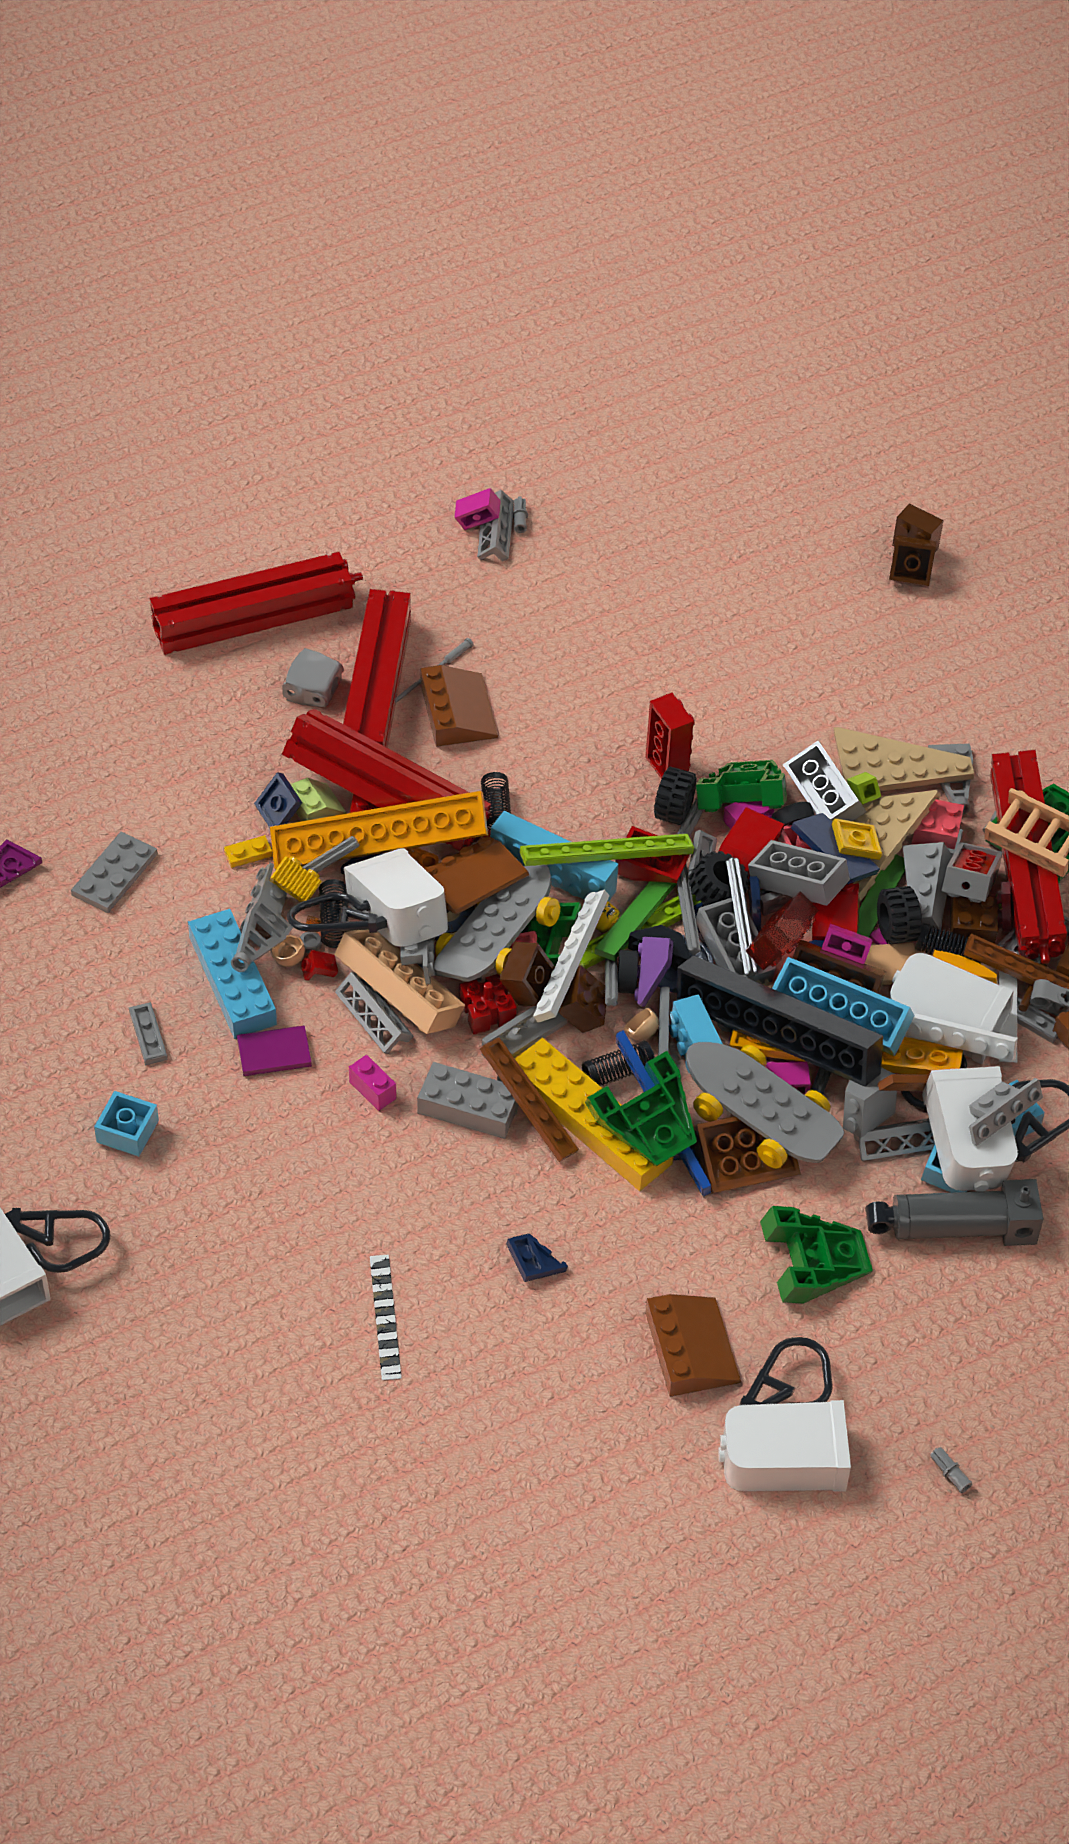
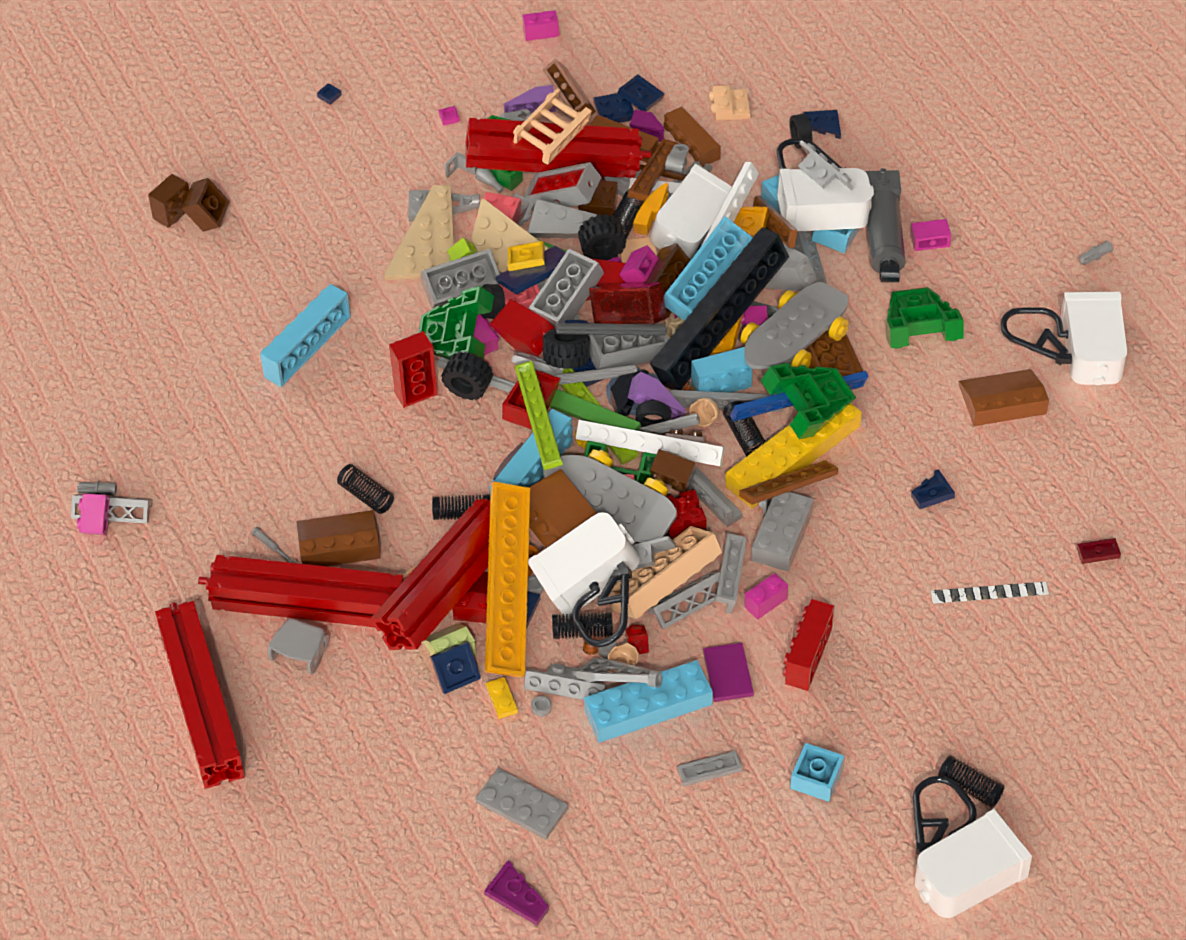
camera: 85 degrees left, 0 degrees up
yellow brick [269,856,322,902] -> none
light grey axle [303,836,360,873] -> none
none -> medium azure brick [260,284,351,387]
none -> black piece [337,464,394,514]
none -> light grey tile [531,696,551,717]
none -> light grey fence [715,533,747,614]
none -> red brick [783,599,835,691]
none -> dark pink brick [910,219,951,251]
none -> black piece [938,755,1005,808]
none -> dark red plate [1077,538,1121,564]

